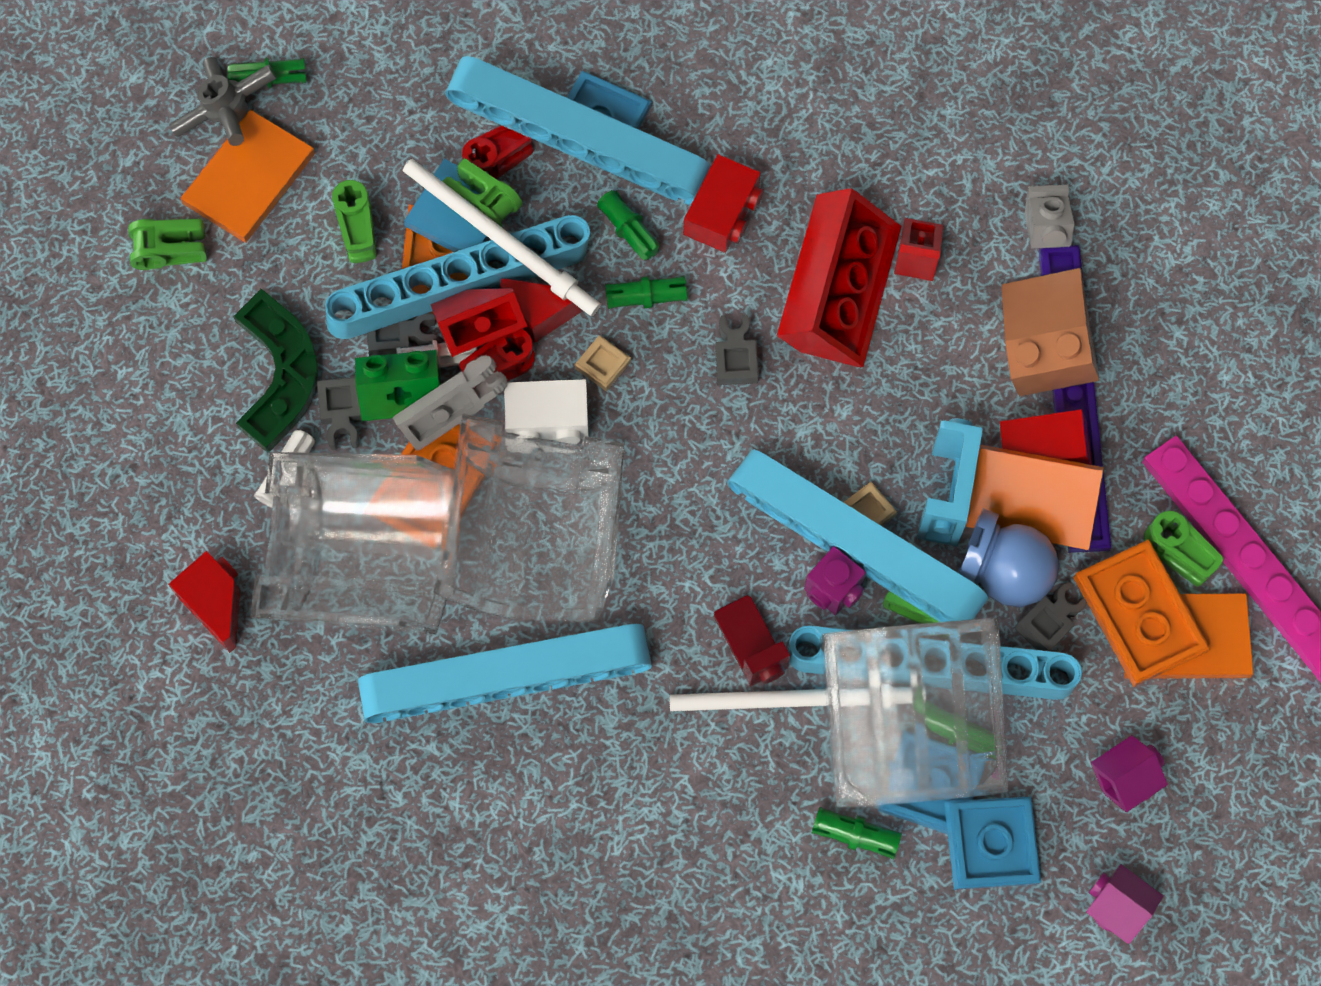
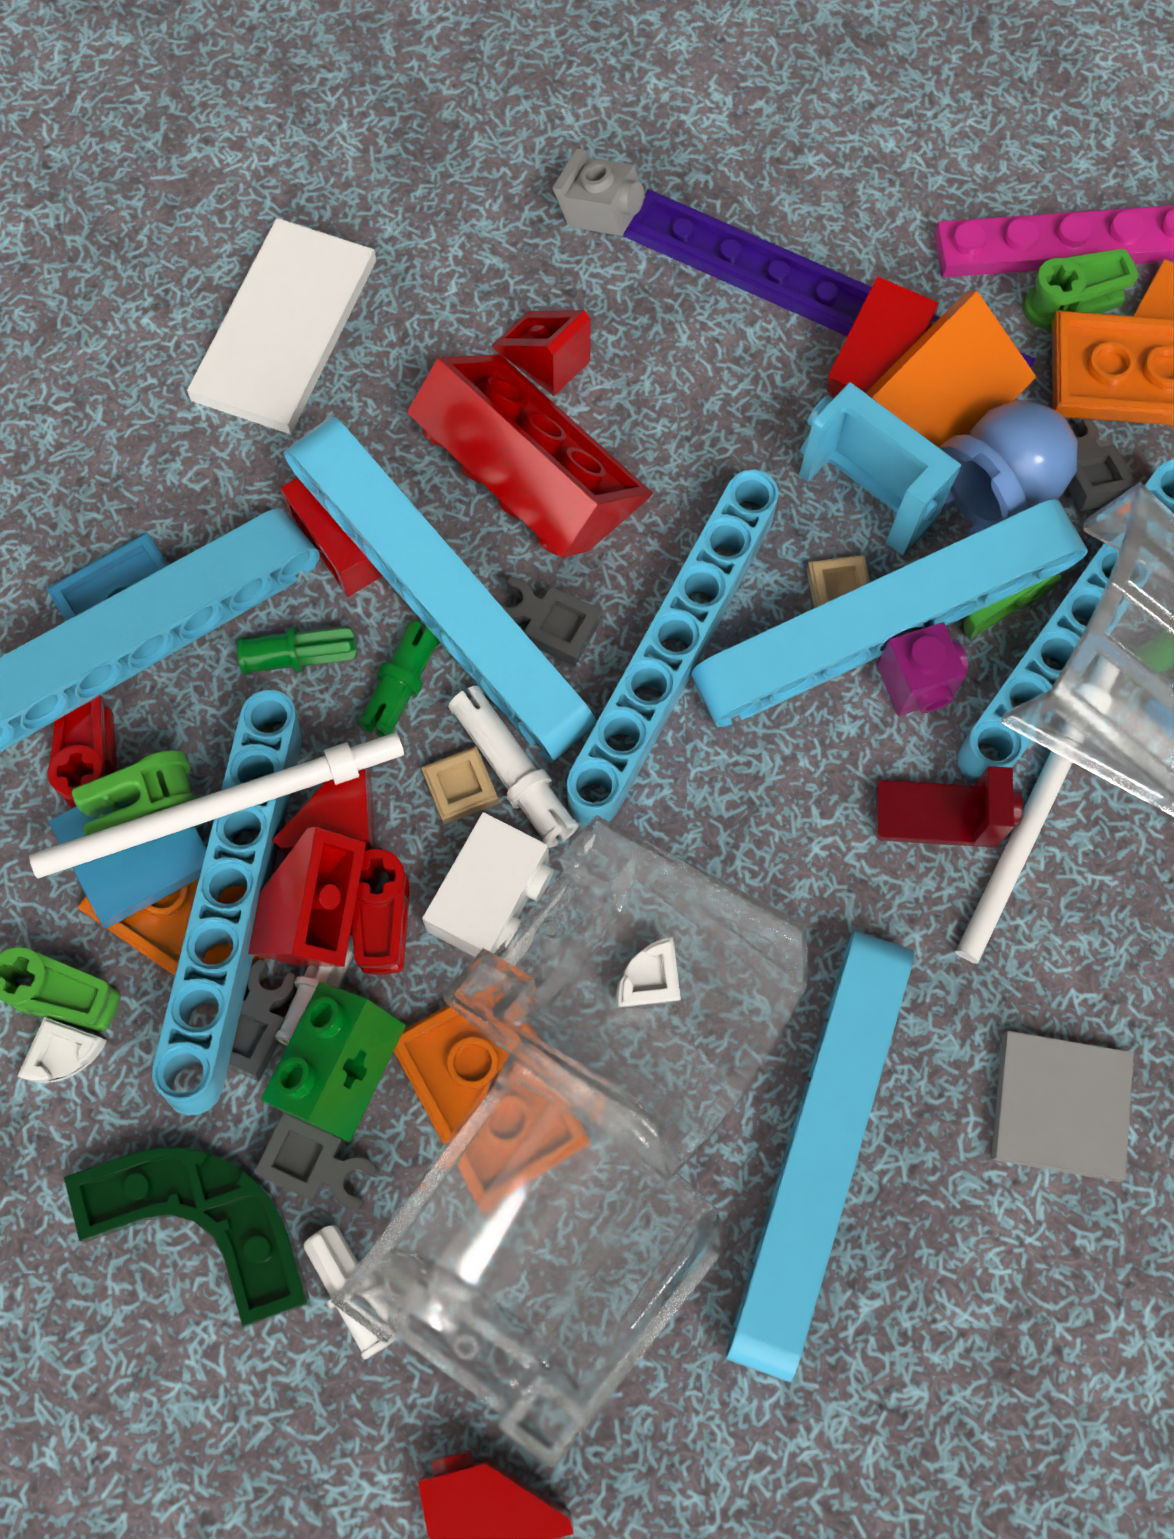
camera: 60 degrees left, 0 degrees up
light grey hinge [393,355,508,451] -> none
nougat slope [1001,268,1099,396] -> none
none -> white tile [17,1017,107,1083]
none -> white tile [187,218,376,434]
none -> medium azure beam [283,416,596,763]
none -> white pin [448,686,578,848]
none -> medium azure beam [567,469,779,826]
none -> white tile [616,937,681,1008]
none -> light grey tile [991,1031,1134,1182]

